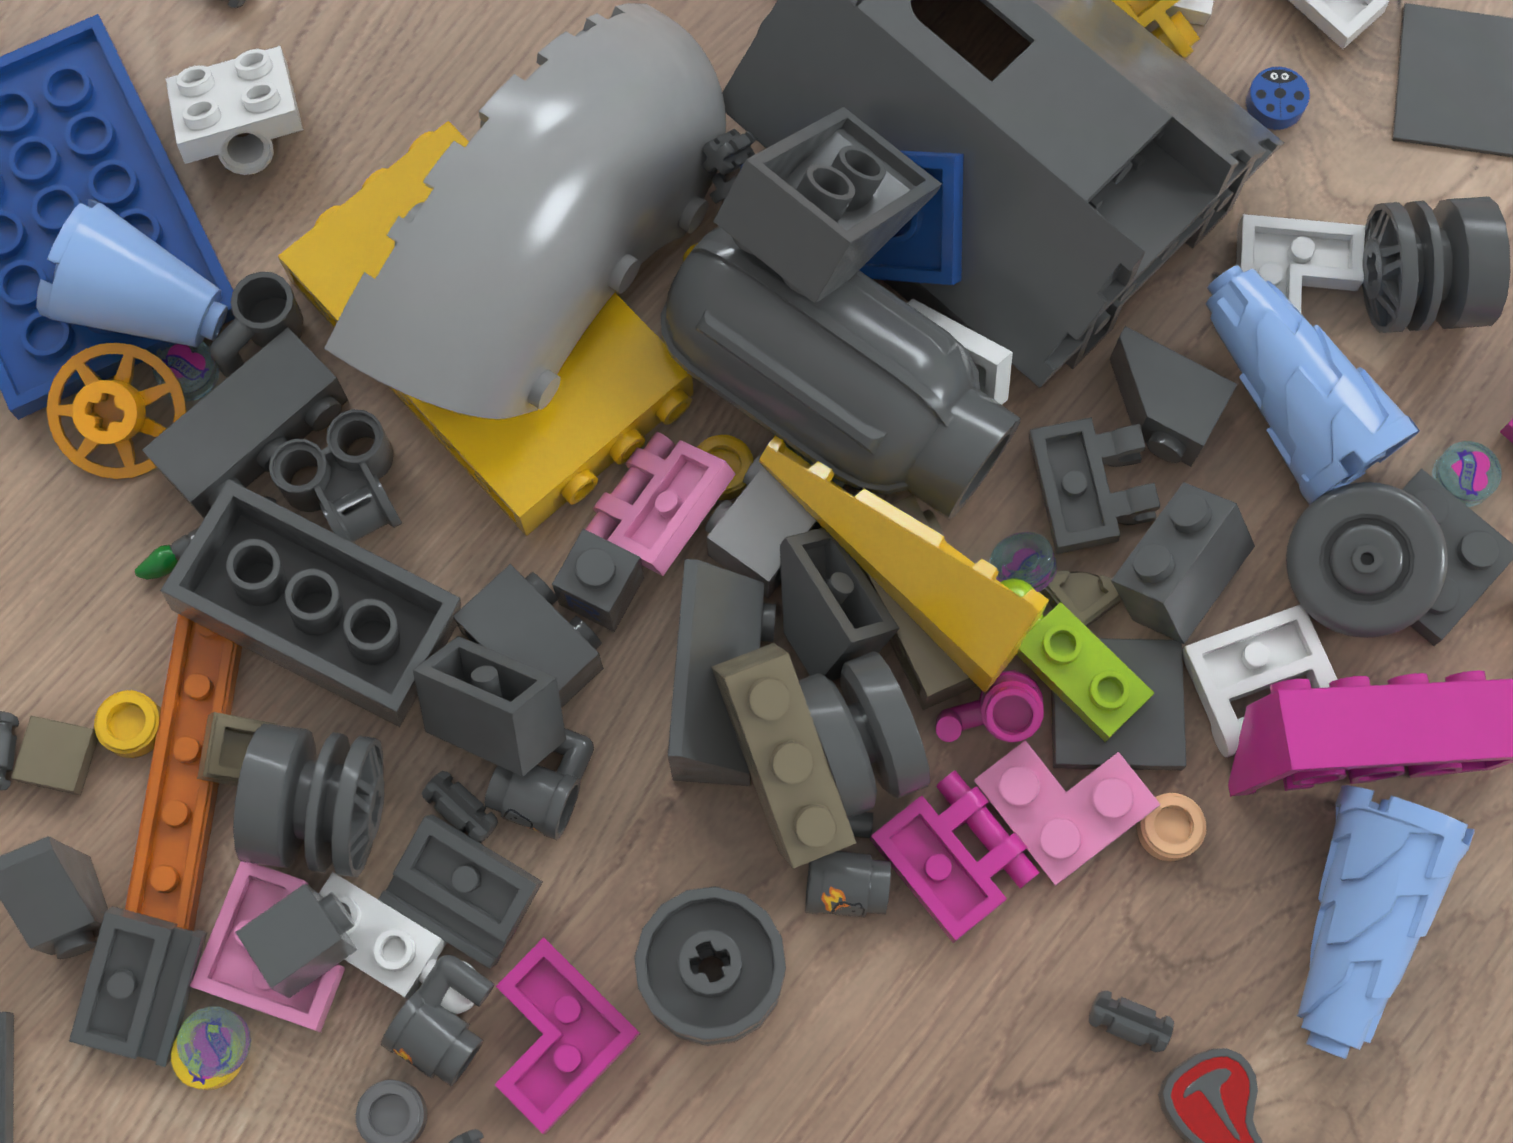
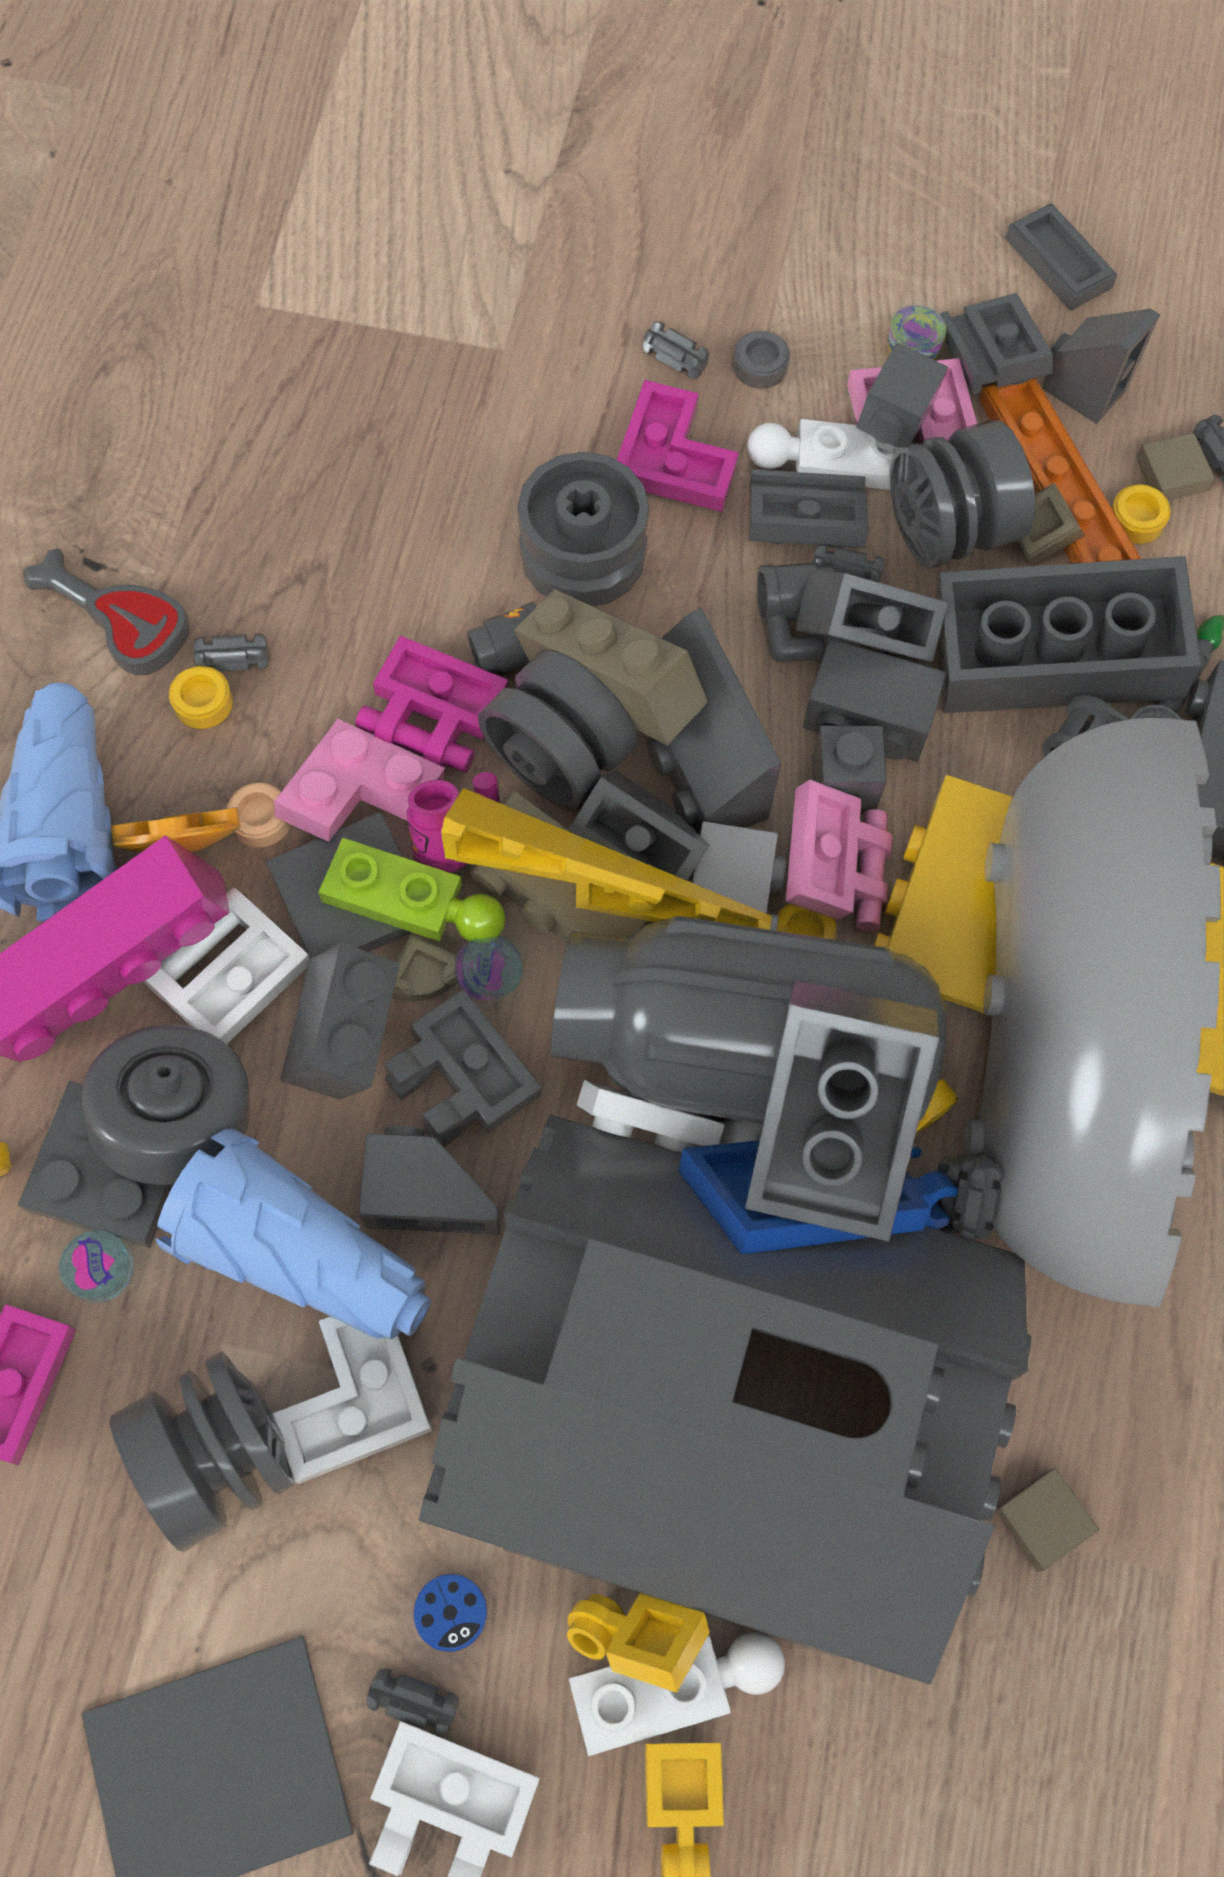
camera: 150 degrees right, 5 degrees down
dark grey piece [381,955,495,1086] -> none
none -> light orange dish [110,807,241,853]
none -> yellow tile [169,666,233,729]
none -> dark grey piece [366,1668,459,1735]

